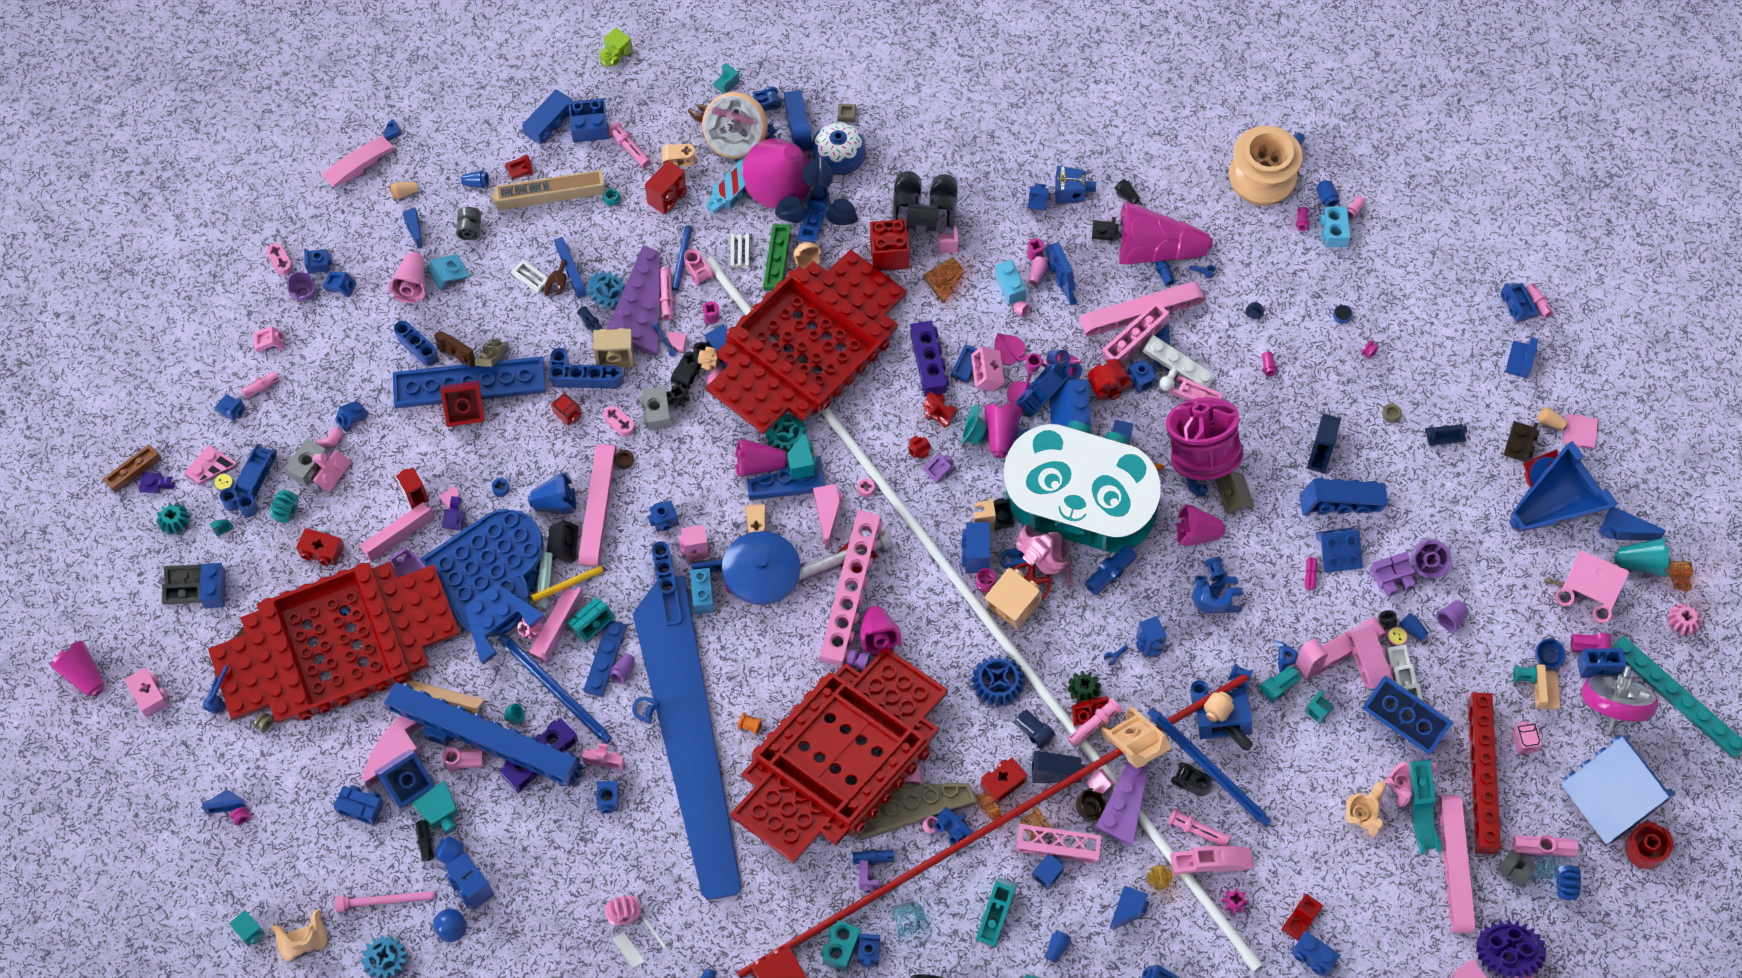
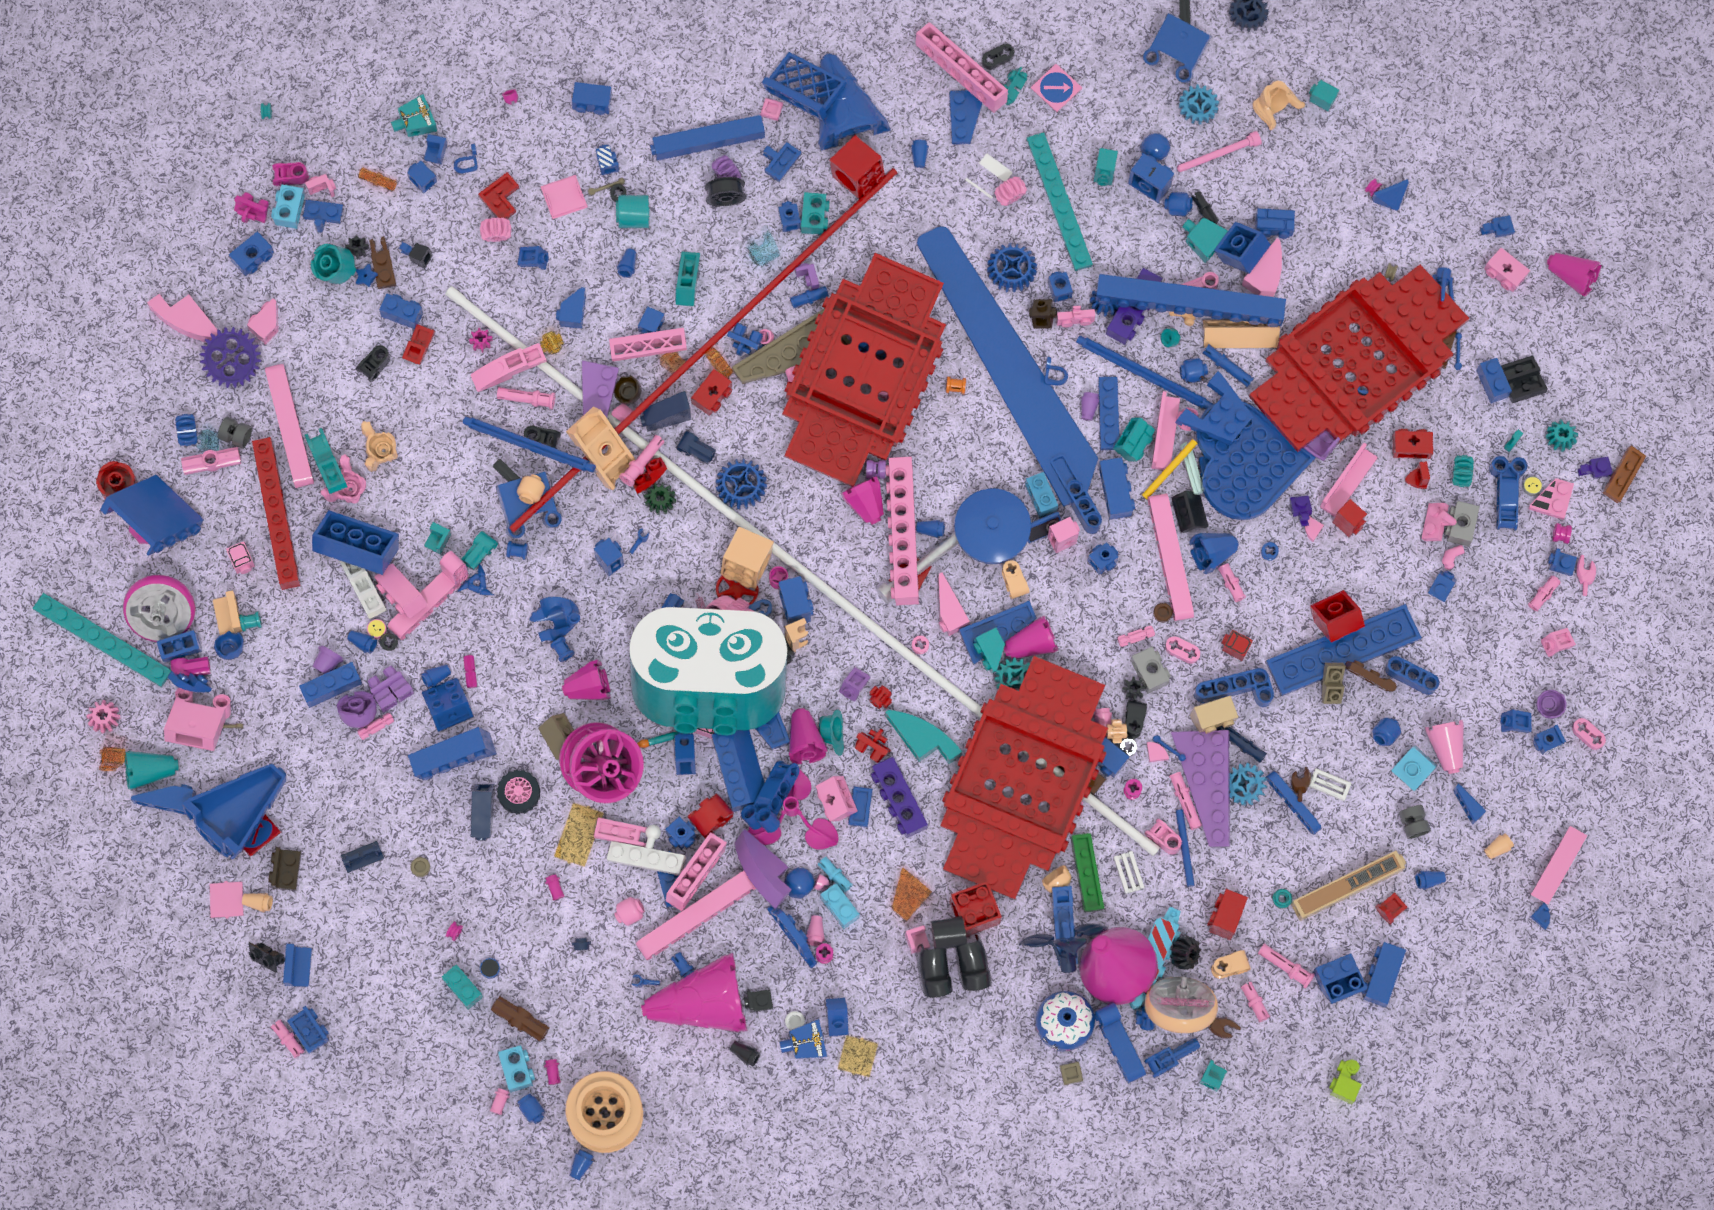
camera: 160 degrees right, 10 degrees up
none -> blue slope [168,671,212,692]
none -> black hinge [248,942,285,973]
none -> blue brick [299,662,362,708]
none -> black piece [356,345,391,382]
none -> bright pink axle [357,713,394,740]
none -> blue cone [421,664,451,688]
none -> teal brick [441,964,483,1010]
none -> reddish brown piece [491,996,550,1043]
none -> black wheel [497,770,541,815]
none -> clear yellow piece [554,803,604,867]
none -> bright pink head [614,897,645,926]
none -> medium lavender slope [734,829,792,909]
none -> blue hair [784,867,815,899]
none -> white tile [785,1011,805,1030]
none -> medium azure pin [818,856,853,893]
none -> clear yellow piece [838,1036,878,1077]
none -> teal slope [885,710,962,764]
none -> blue cone [916,520,945,538]
none -> blue gear [987,243,1037,293]
none -> teal plate [1026,132,1093,271]
none -> dark brown brick [1029,299,1057,329]
none -> teal brick [1093,148,1118,186]
none -> blue brick [1098,457,1135,520]
none -> bright pink axle [1117,626,1155,647]
none -> black gear [1170,936,1202,970]
none -> blue head [1179,358,1208,384]
none -> blue pin [1202,344,1254,387]
none -> bright pink pin [1218,563,1246,602]
none -> bright pink pin [1241,982,1270,1023]
none -> blue head [1372,718,1401,746]
none -> red tile [1405,461,1430,489]
none -> blue hinge [1454,332,1462,370]
none -> blue plate [1480,215,1515,238]
none -> dark pink wheel [1552,523,1572,544]
none -> bright pink hand [1576,555,1596,596]

